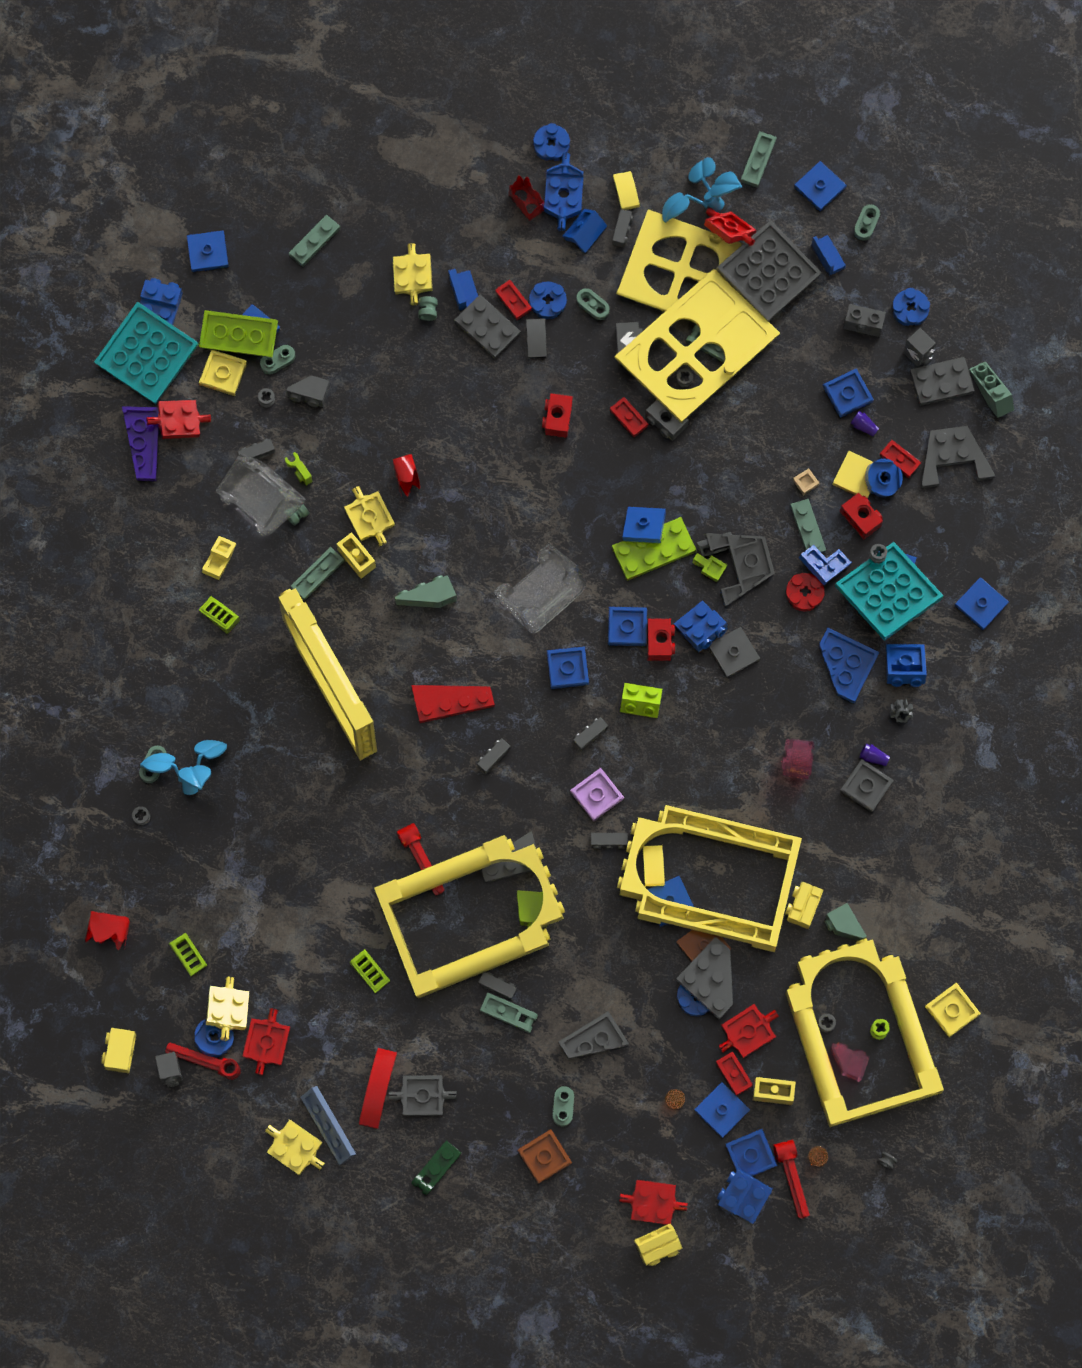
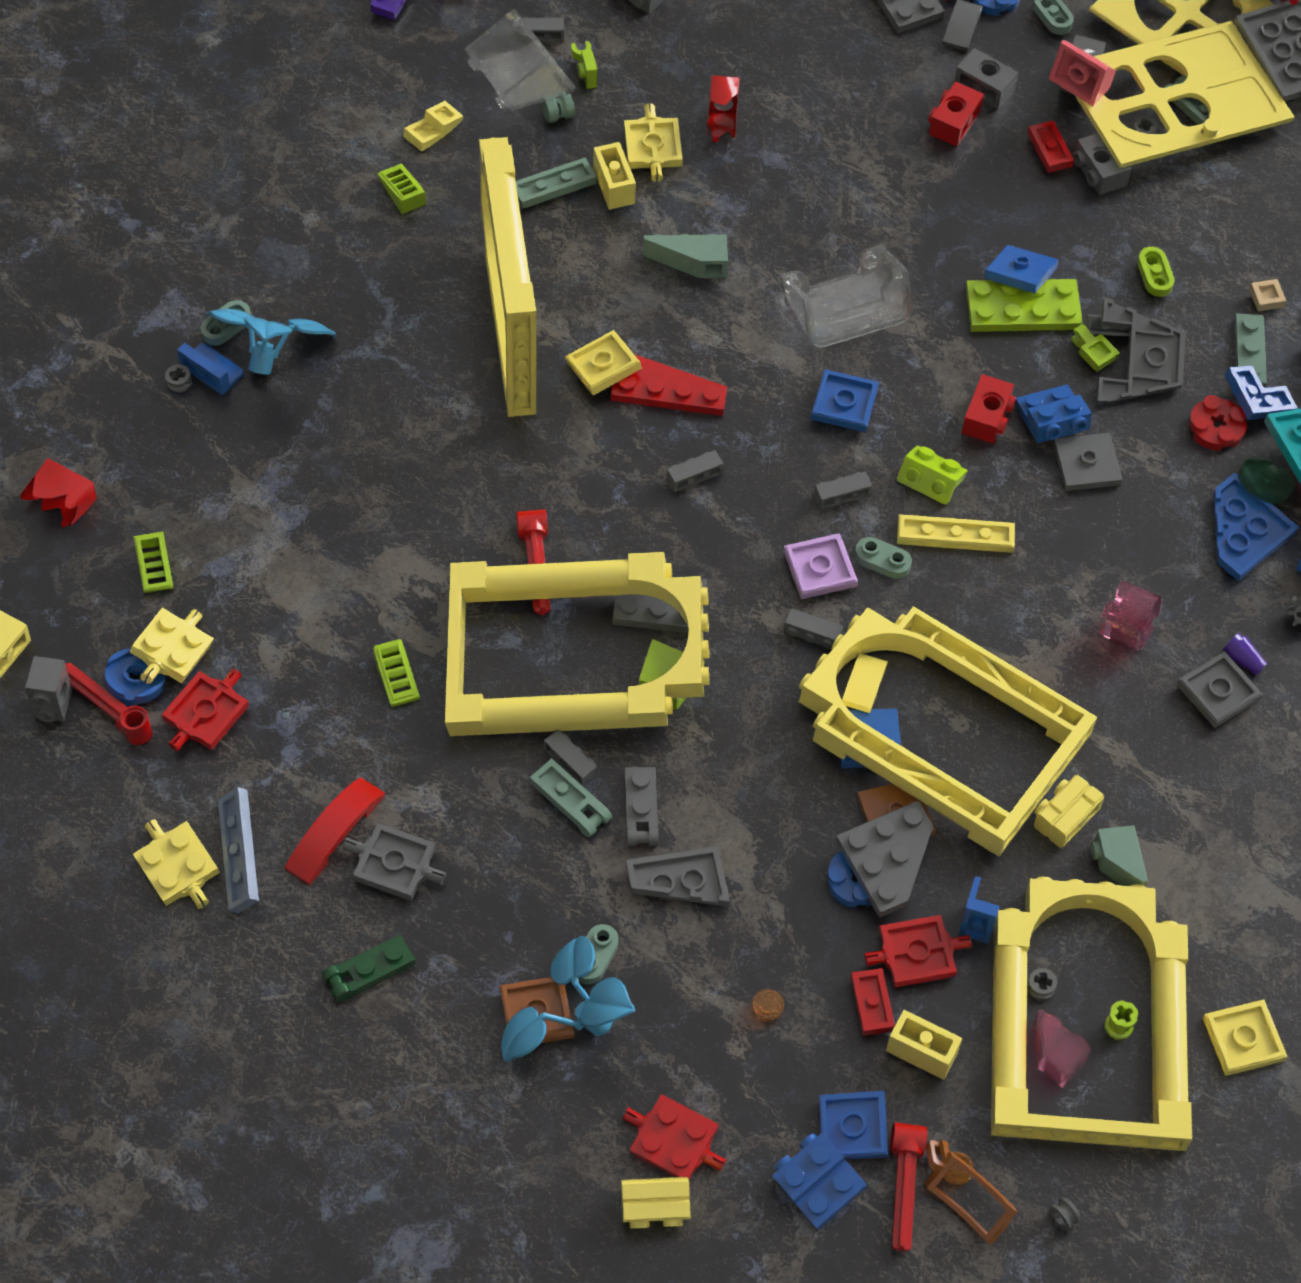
camera: 20 degrees right, 15 degrees down
blue plate [608,607,647,646] -> none
blue plate [694,1082,750,1138] -> none
none -> blue panel [177,343,244,396]
none -> dark azure plant [501,936,635,1063]
none -> light yellow tile [565,330,642,395]
none -> dark grey plate [625,767,659,847]
none -> sand green plate [855,537,912,579]
none -> light yellow tile [897,514,1015,553]
none -> dark orange sword [924,1140,1017,1245]
none -> dark grey brick [954,48,1019,109]
none -> blue panel [958,876,1000,944]
none -> coral slope [1049,40,1116,106]
none -> lime plate [1137,247,1174,297]
none -> clear green tile [1238,457,1295,504]

